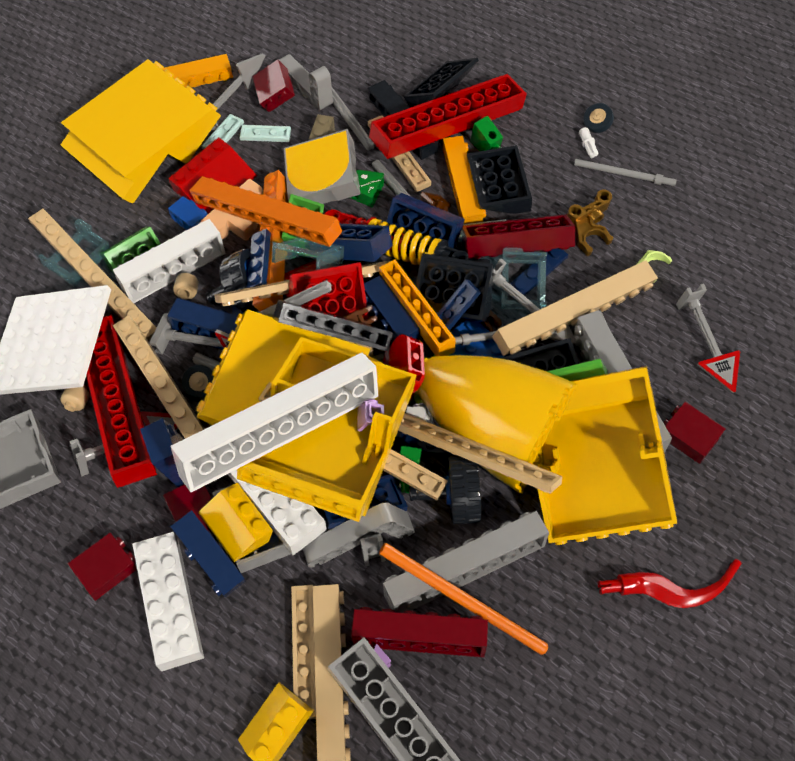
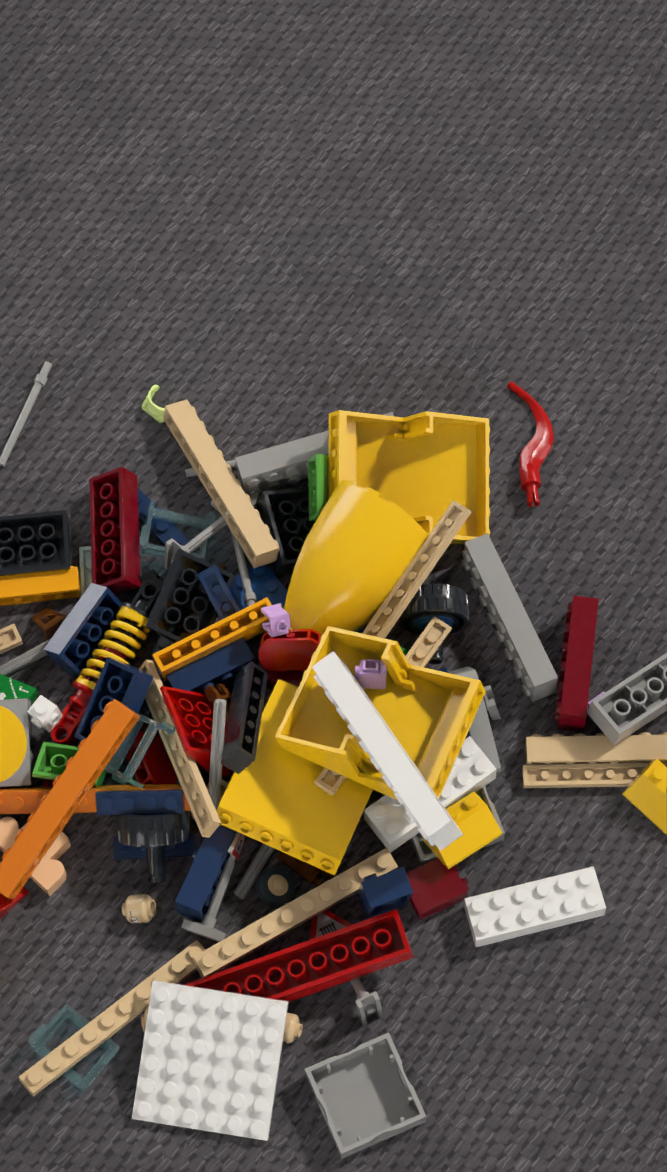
camera: 85 degrees left, 5 degrees up
dark red brick [67,532,137,601] -> none
bright green slope [100,227,161,273] -> none
white brick [113,219,226,303] -> none
blue brick [168,196,208,230] -> none
dark blue brick [170,510,246,597] -> none
orange piece [379,542,548,655] -> none
pearl gold piece [567,189,613,256] -> none
dark red brick [663,402,726,464] -> none
light grey piece [676,284,740,393] -> none
none -> white brick [27,695,63,732]
none -> lavender window [261,603,291,637]

